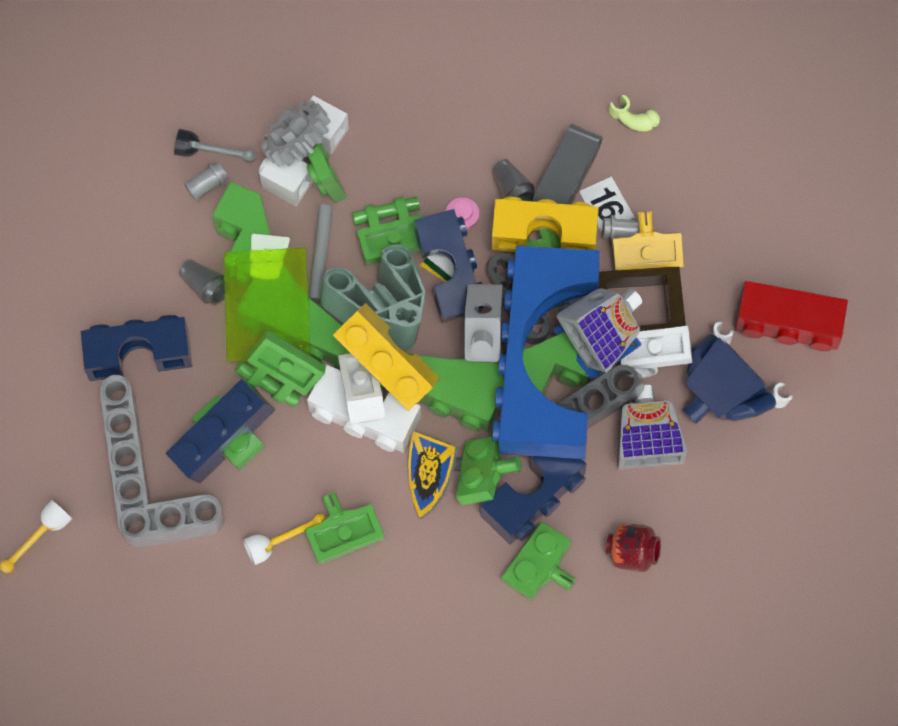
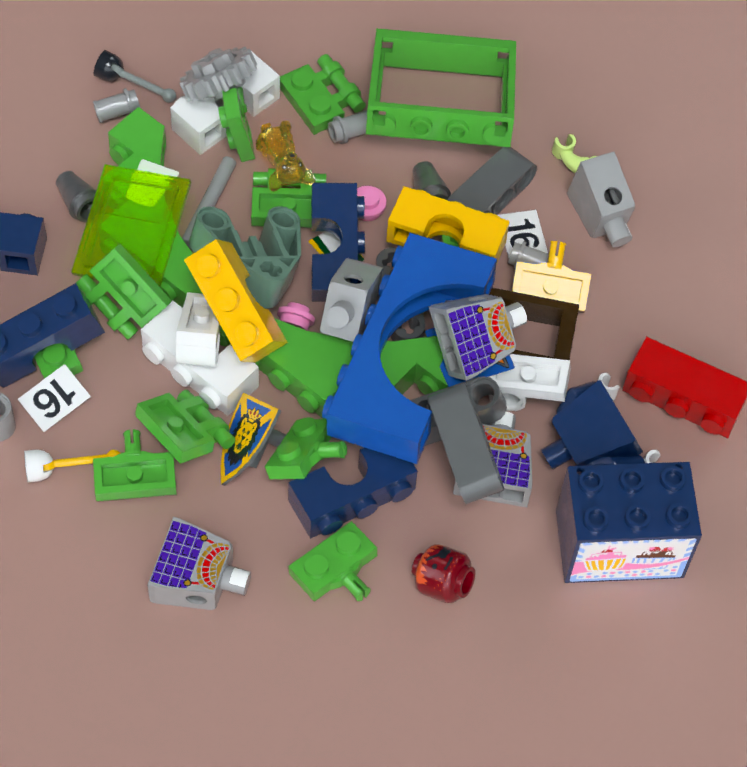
camera: 10 degrees right, 10 degrees down
none -> white sticker [18,364,91,432]
none -> bright green plate [135,390,235,464]
none -> torso [148,517,251,610]
none -> clear yellow animal [256,121,316,192]
none -> bright pink plate [277,302,315,331]
none -> bright green plate [280,54,366,135]
none -> light grey pin [328,110,367,144]
none -> bright green window [366,28,516,147]
none -> dark grey beam [428,382,504,504]
none -> dark blue container [556,462,702,583]
none -> light grey torso [567,151,635,247]

